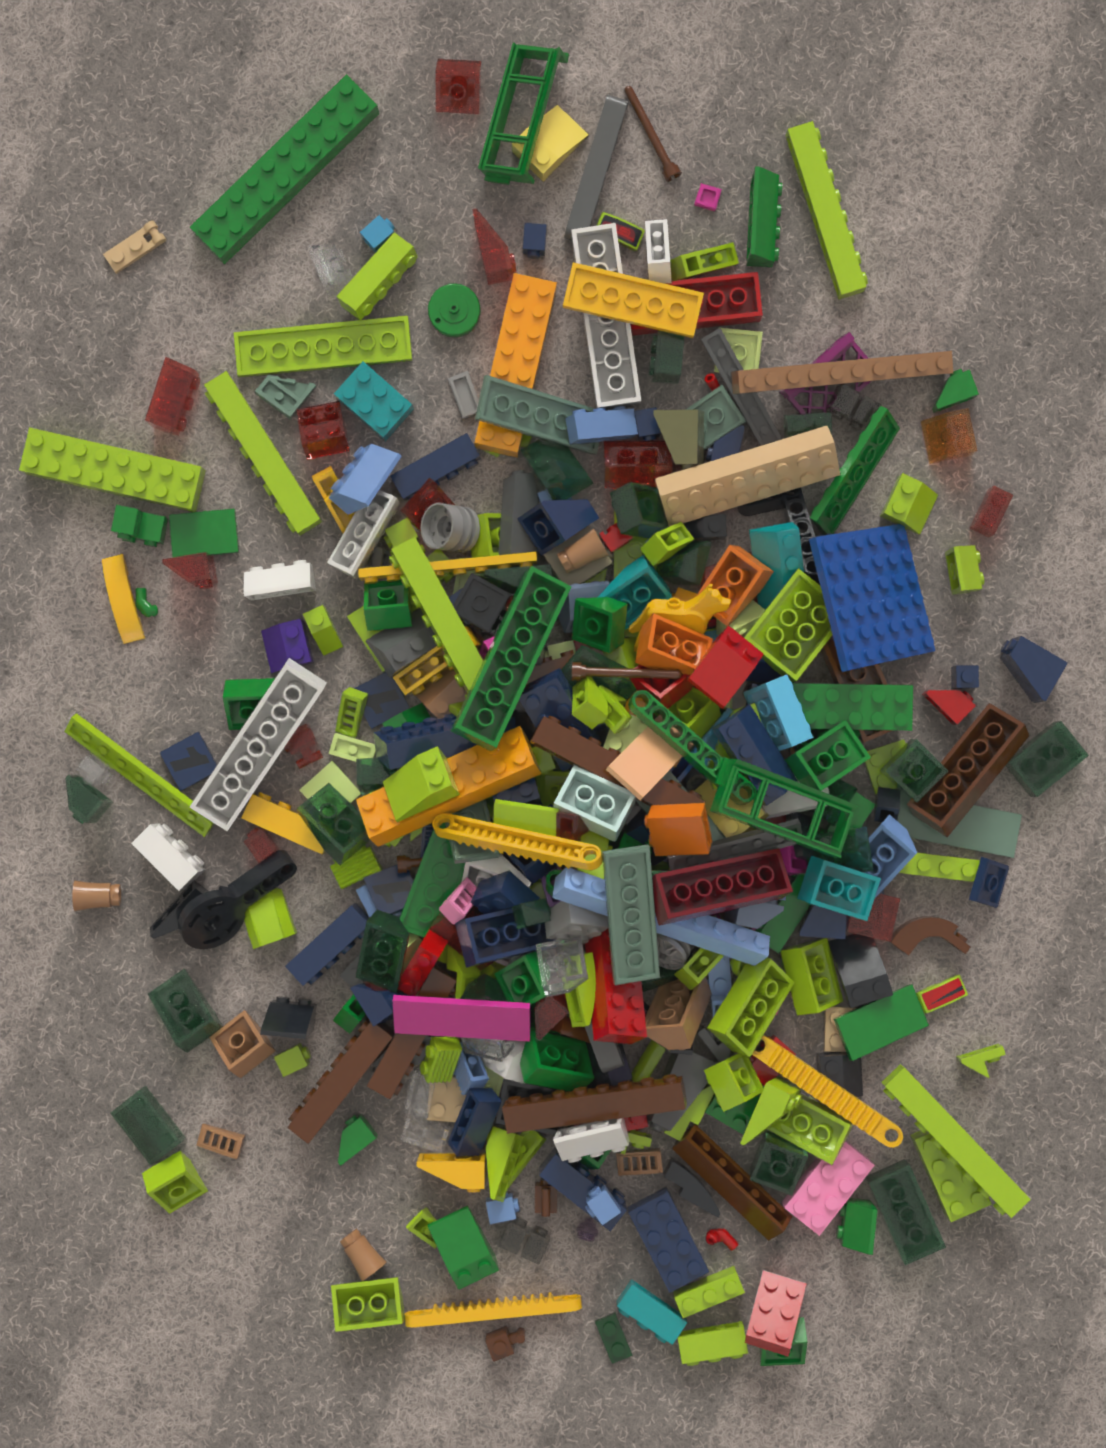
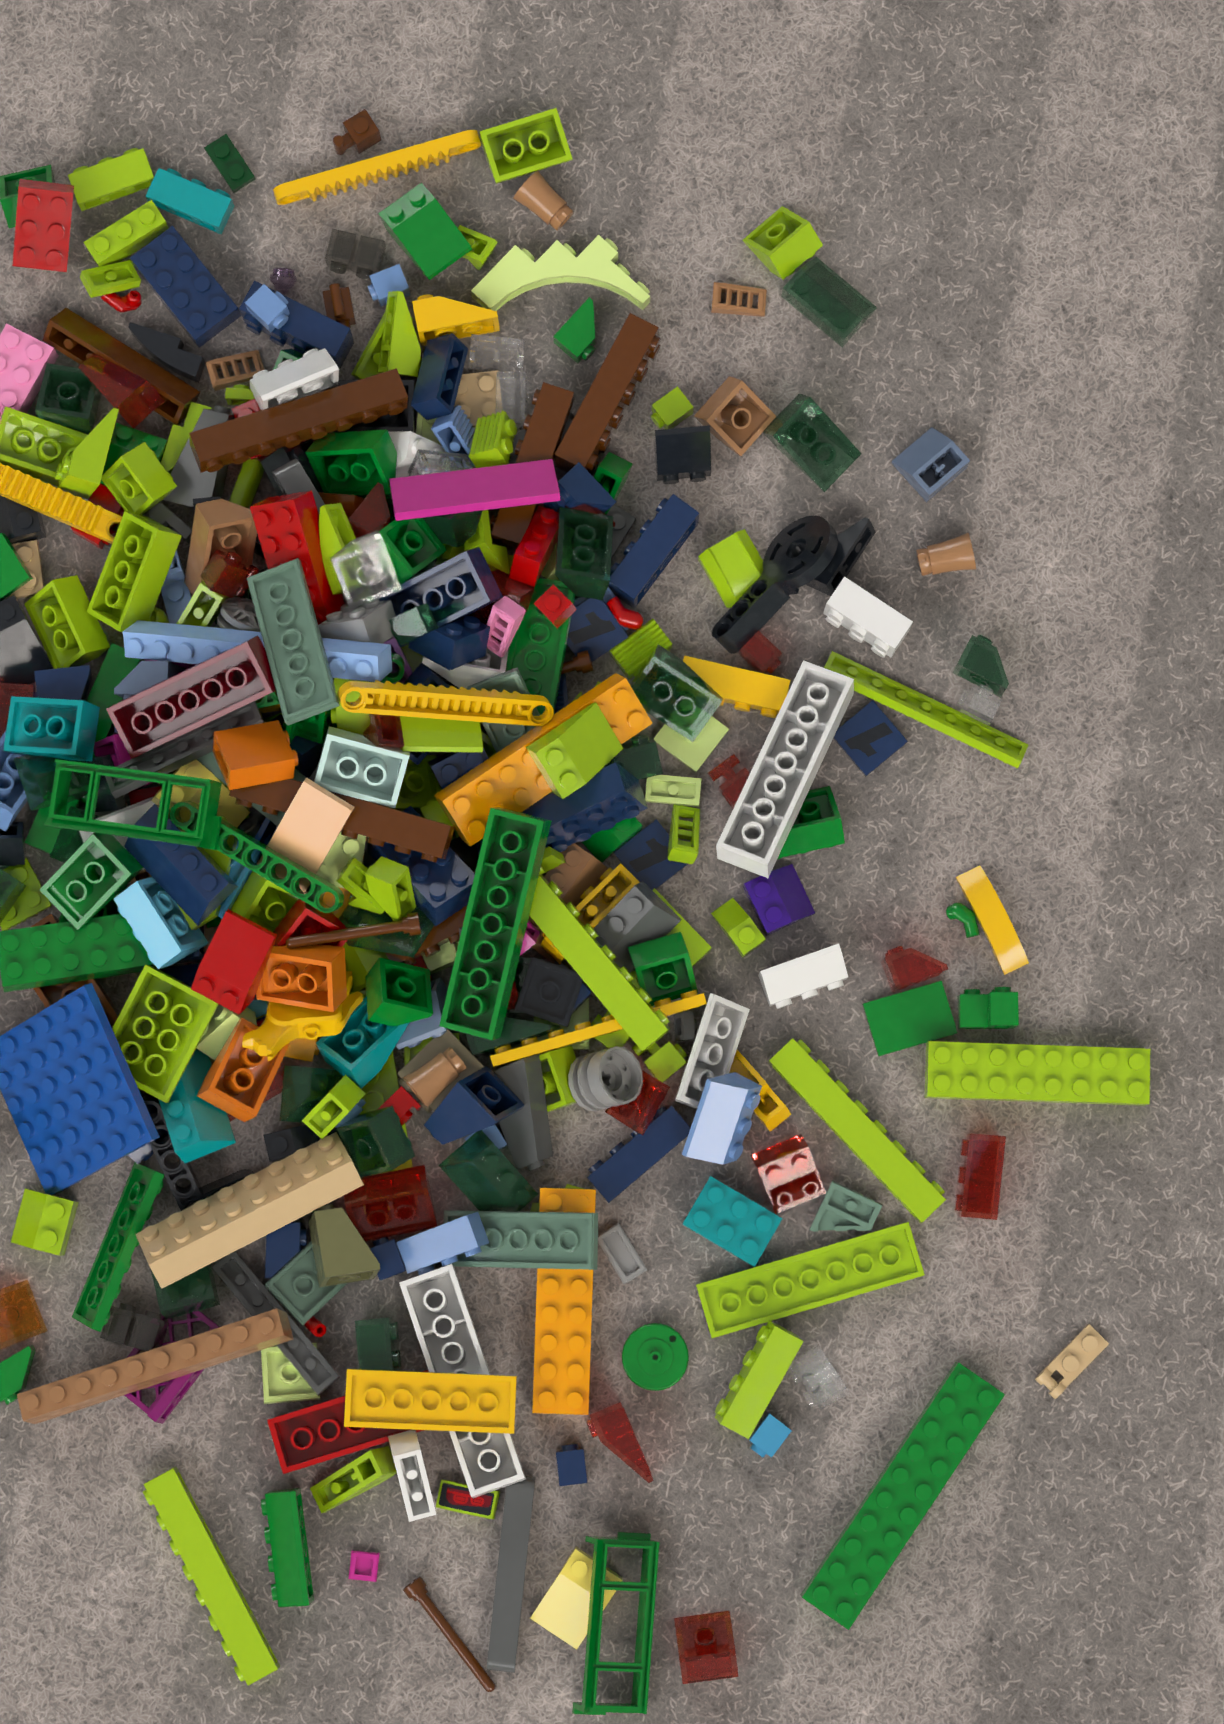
camera: 170 degrees right, 5 degrees down
none -> clear red slope [79,354,165,429]
none -> lime plate [80,260,141,298]
none -> clear red brick [200,549,259,598]
none -> yellowish green arch [471,235,650,311]
none -> red brick [534,584,577,629]
none -> red arm [607,597,643,629]
none -> sand blue slope [891,427,970,503]

